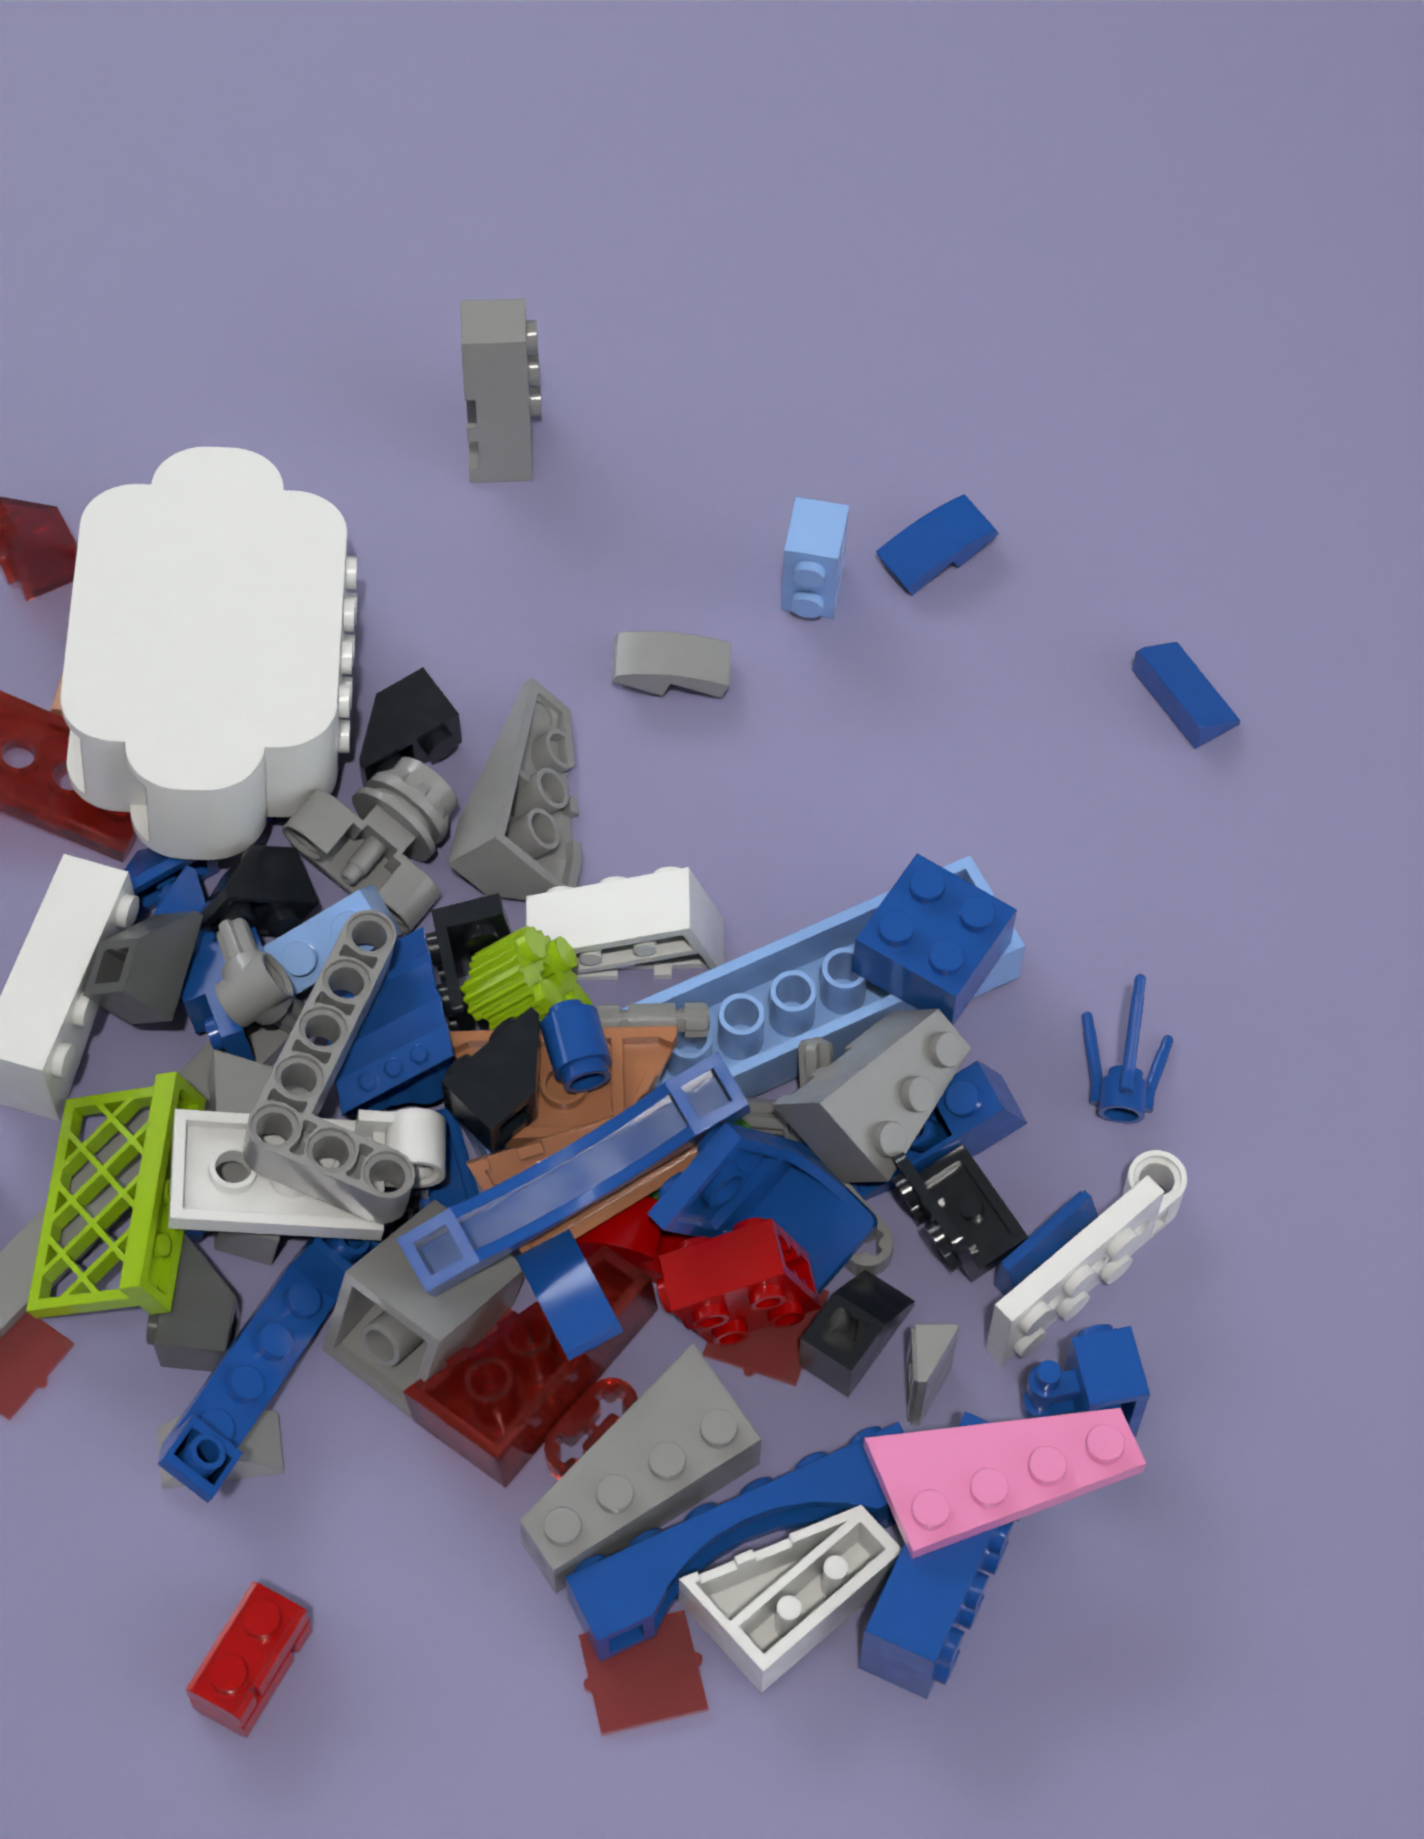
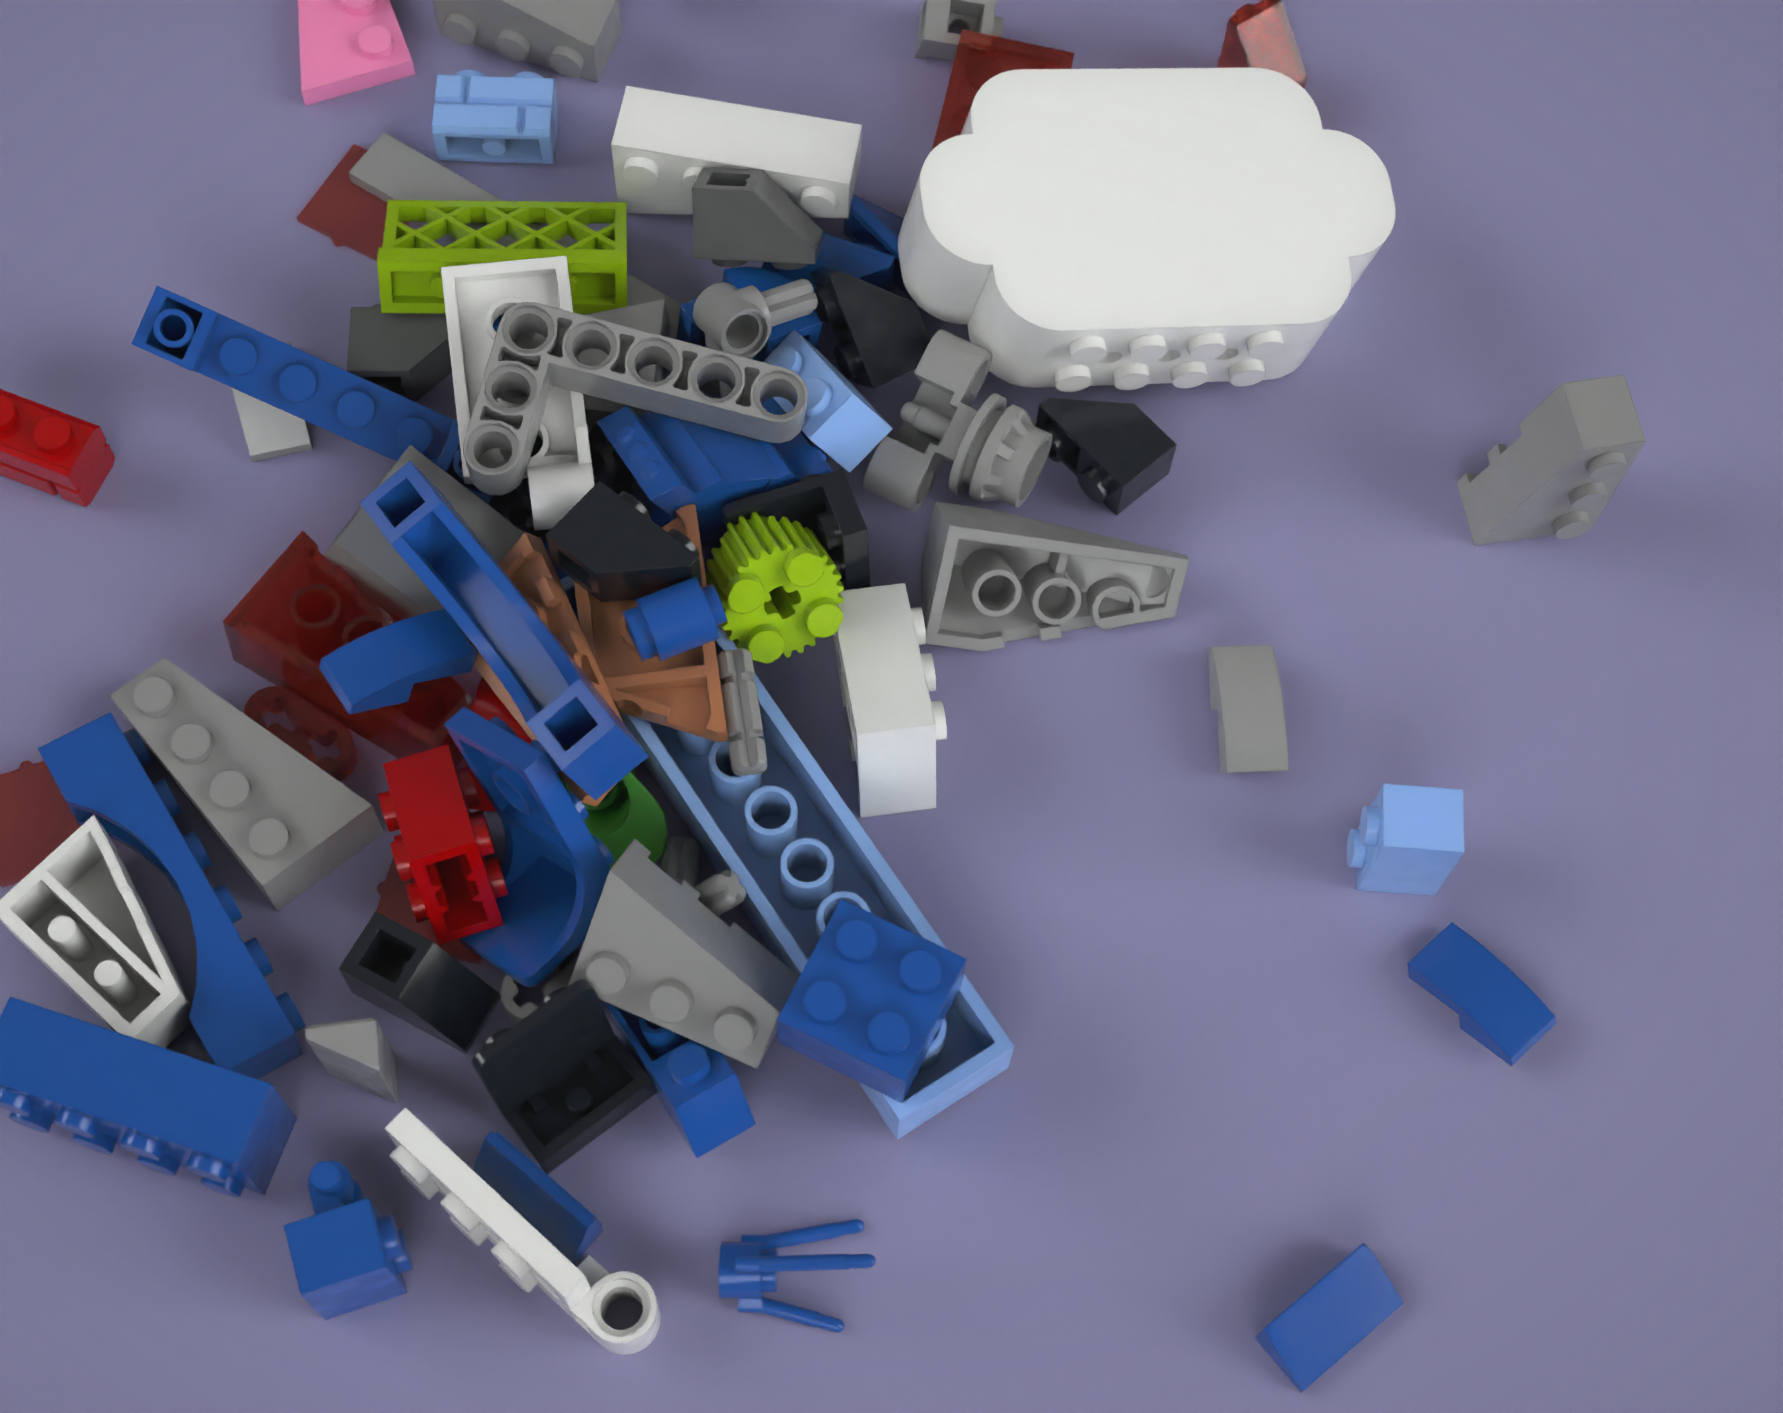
camera: 80 degrees right, 5 degrees up
bright pink wing [863,1408,1147,1559] -> none

